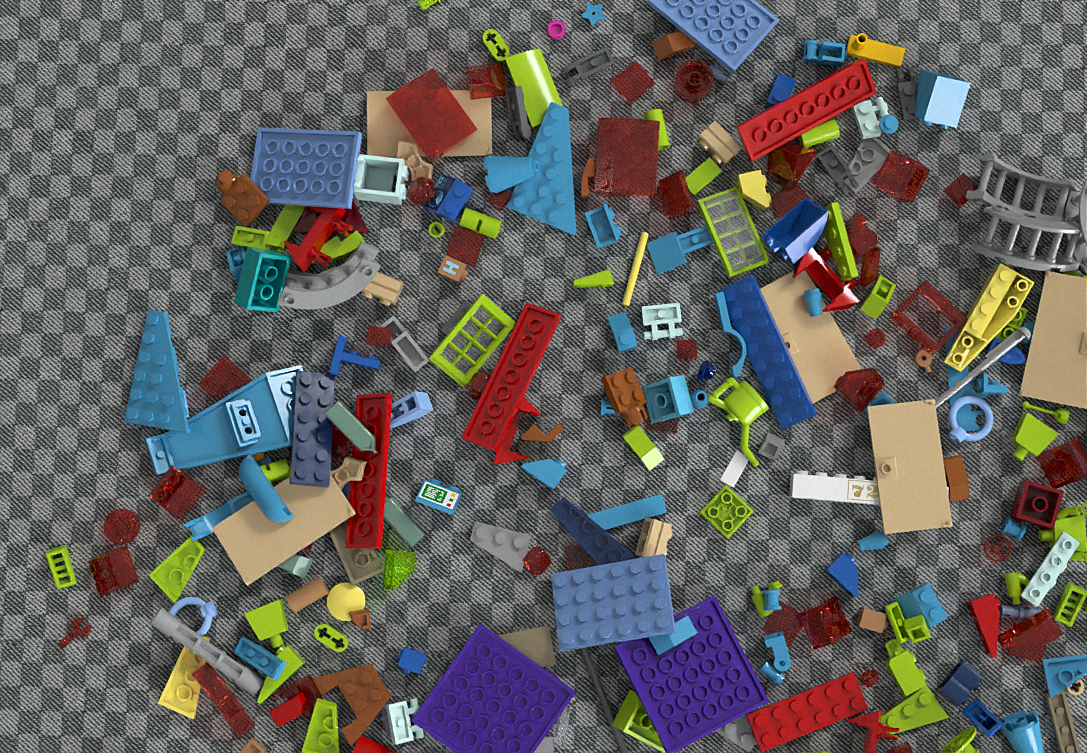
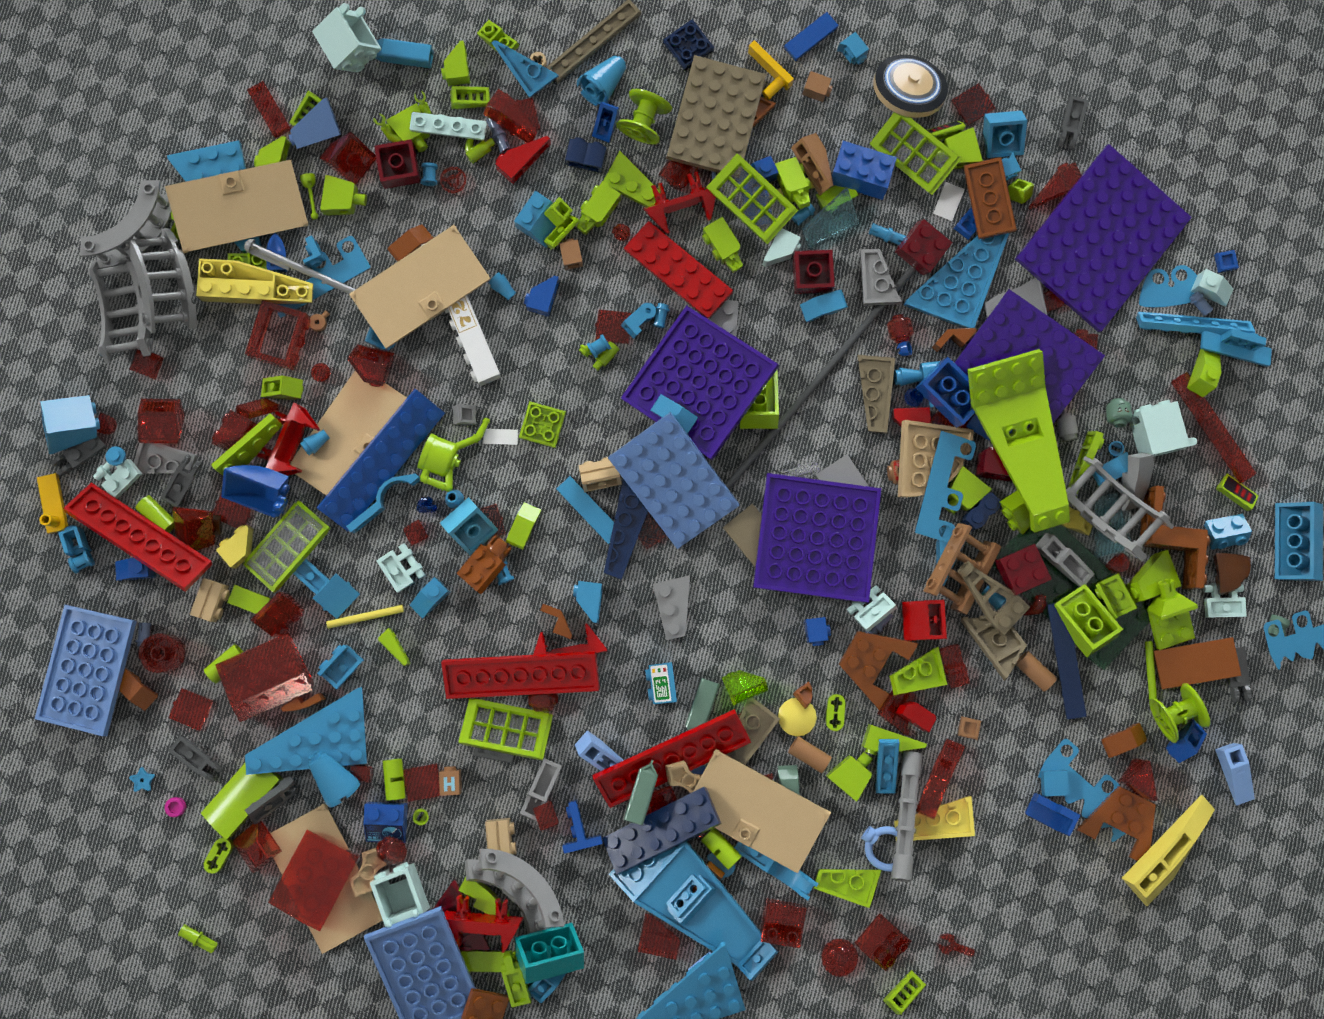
camera: 120 degrees left, 0 degrees up
dark azure brick [239,454,294,523] -> none
clear red slope [523,547,552,576] -> none
clear red slope [798,596,852,650] -> none
light blue piece [948,396,993,444] -> none
none -> clear red tile [97,412,117,435]

